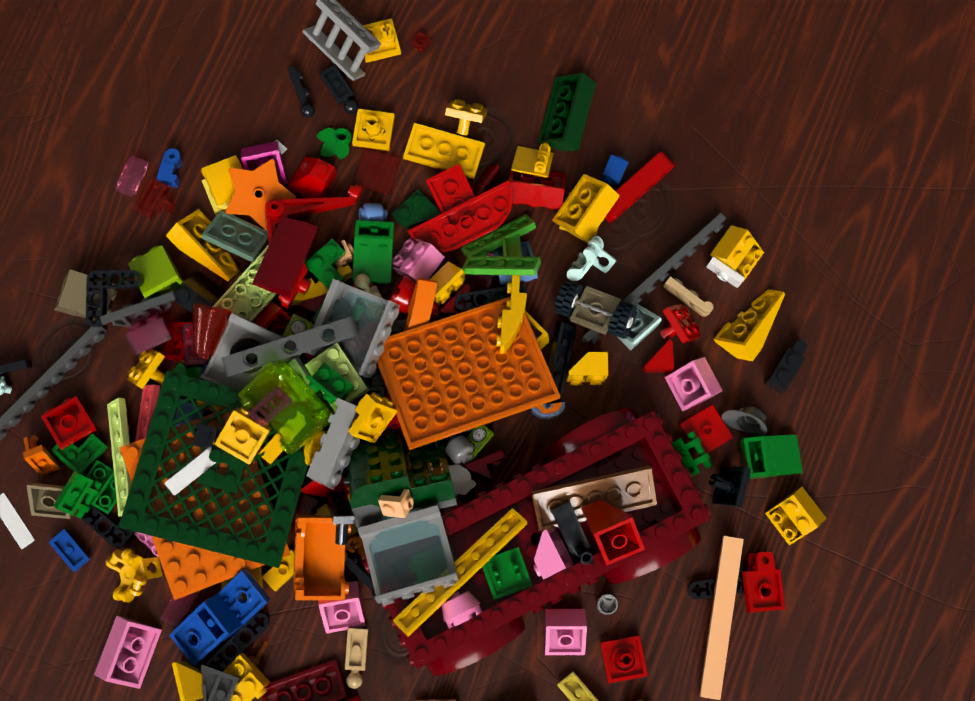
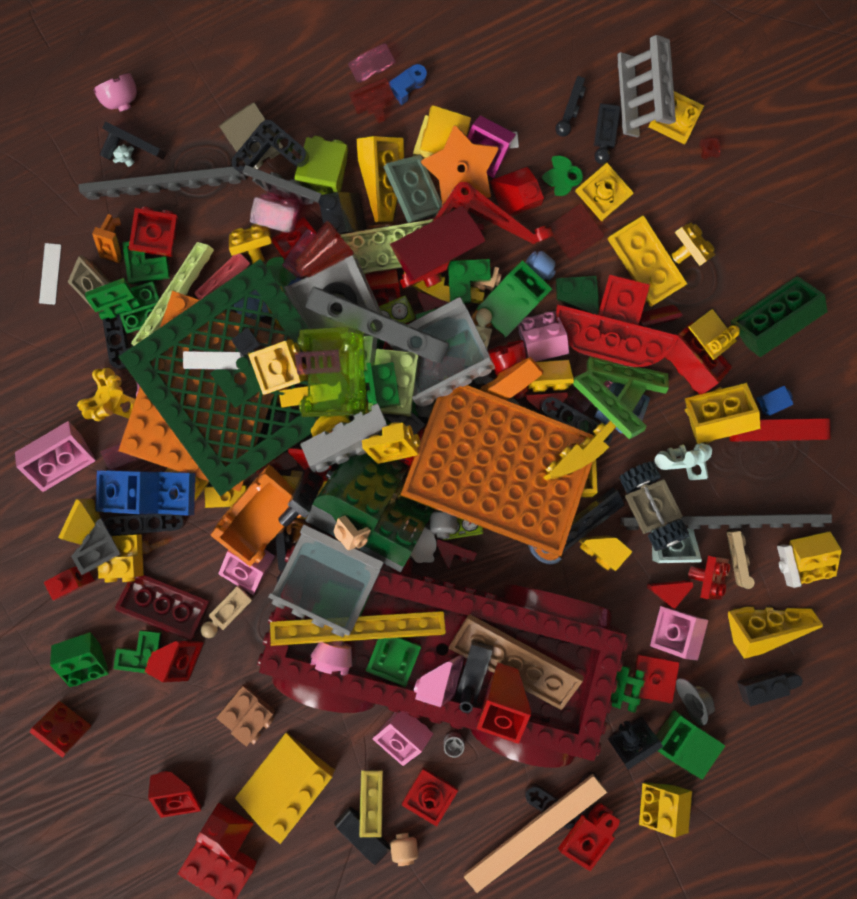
camera: 45 degrees right, 10 degrees up
blue plate [48,529,91,572] -> none

